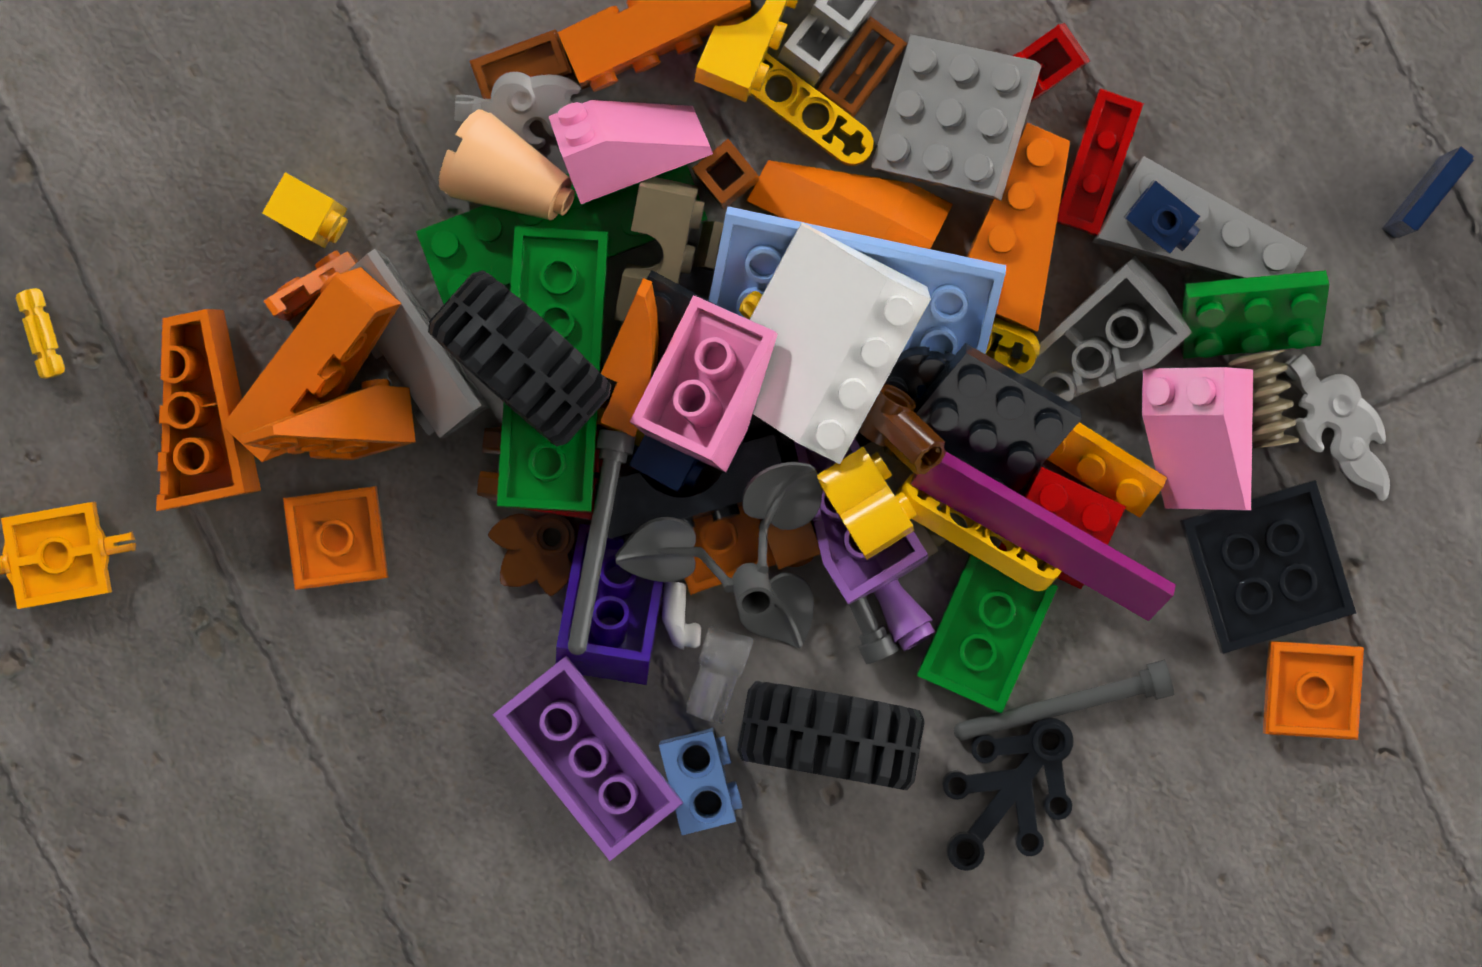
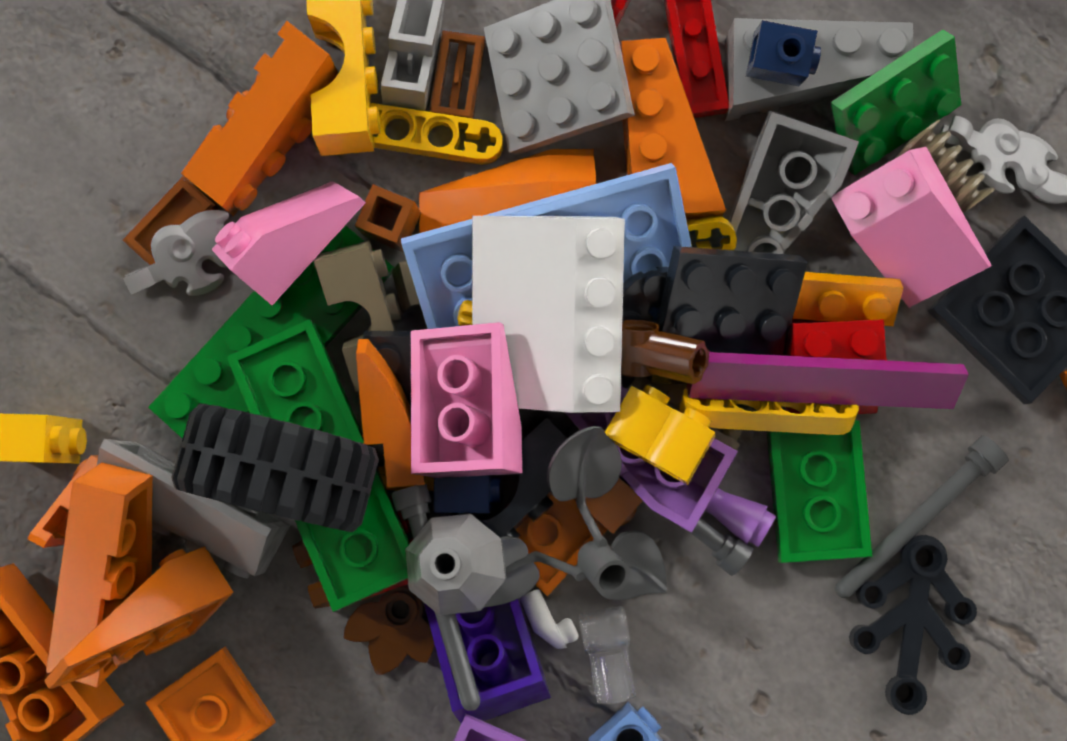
camera: 30 degrees left, 5 degrees down
light nougat cone [439,109,575,220] -> none
black tyre [737,681,925,790] -> none
none -> light grey cone [405,514,506,615]

